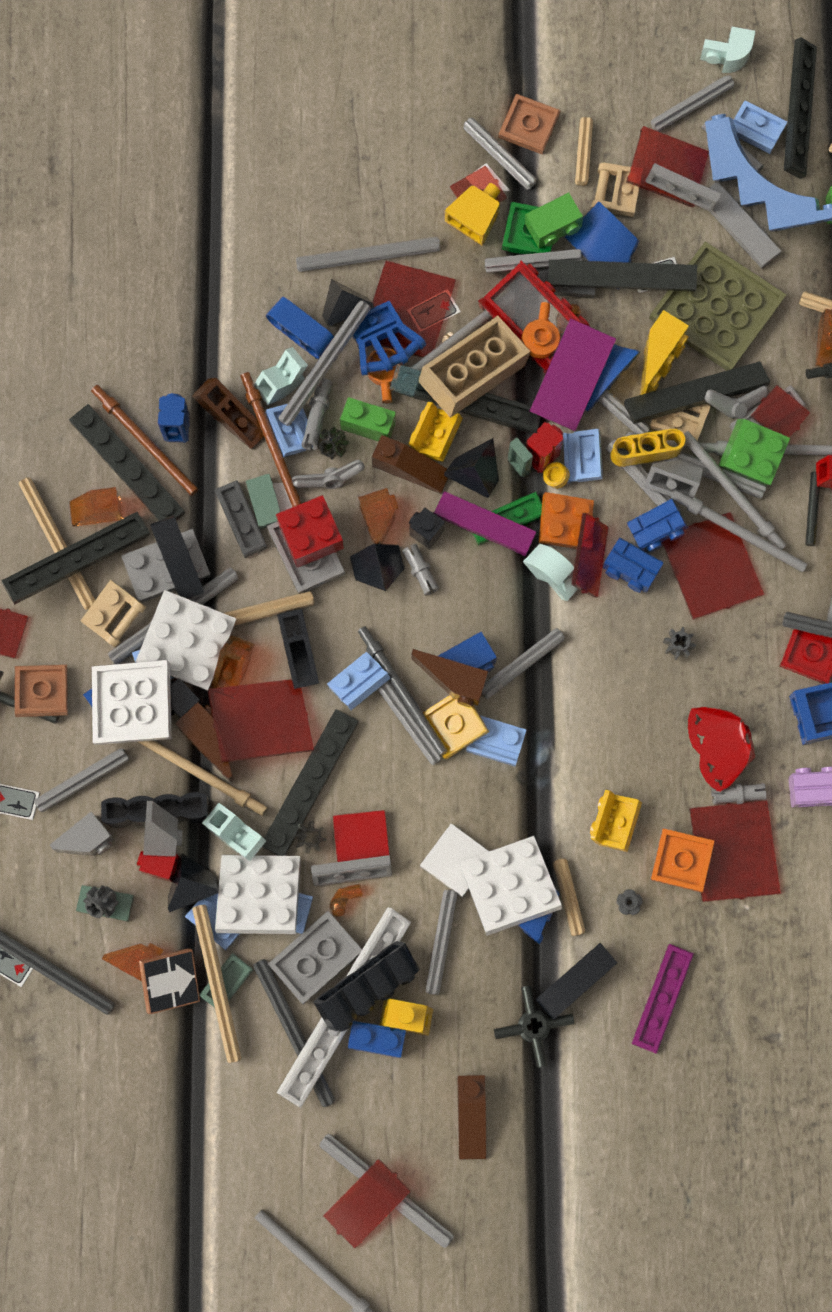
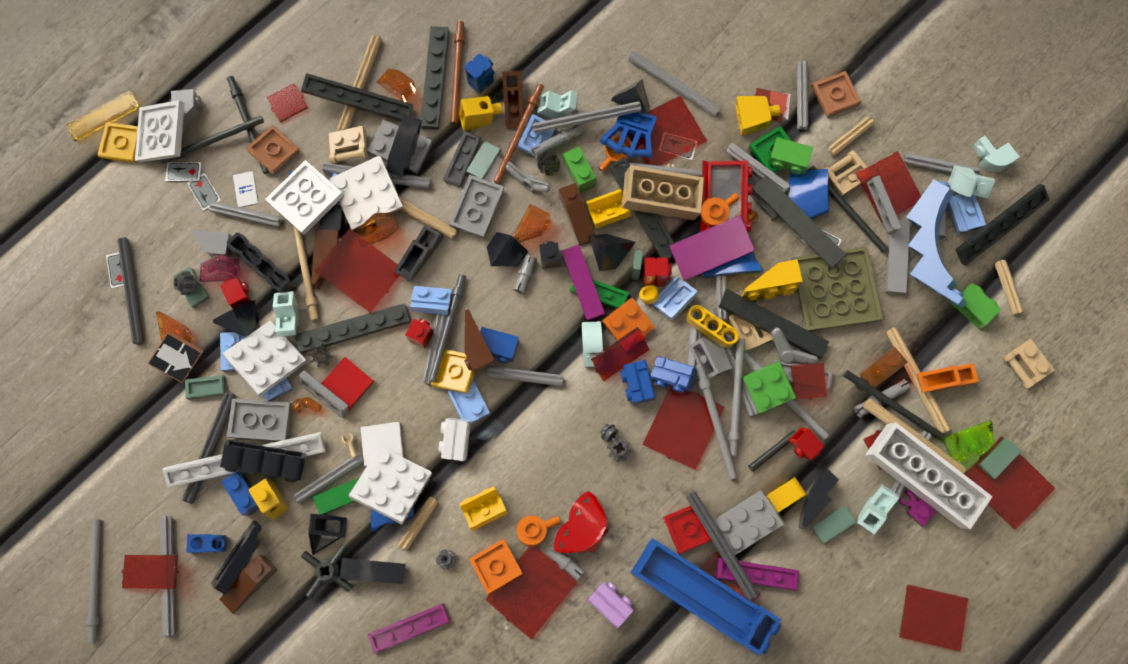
camera: 50 degrees right, 0 degrees up
light grey slope [143,801,182,856] -> none
tan axle [192,904,241,1063] -> none
blue beam [266,297,334,359] -> none
red brick [276,495,344,568] -> none
clear light blue tile [390,364,421,397] -> none
none -> blue leg [186,534,227,553]
none -> clear pink slope [200,255,241,282]
none -> black hinge [211,520,262,595]
none -> white sticker [233,171,258,207]
none -> black slope [308,514,347,556]
none -> green tile [313,478,359,515]
none -> tan hand [341,433,357,459]
none -> red brick [405,319,433,348]
none -> white brick [438,418,471,461]
none -> yellow torso [459,96,503,132]
none -> orange piece [517,515,561,547]
none -> dark grey plate [600,424,618,442]
none -> pearl dark grey bar [808,165,889,253]
none -> light aqua brick [948,165,995,198]

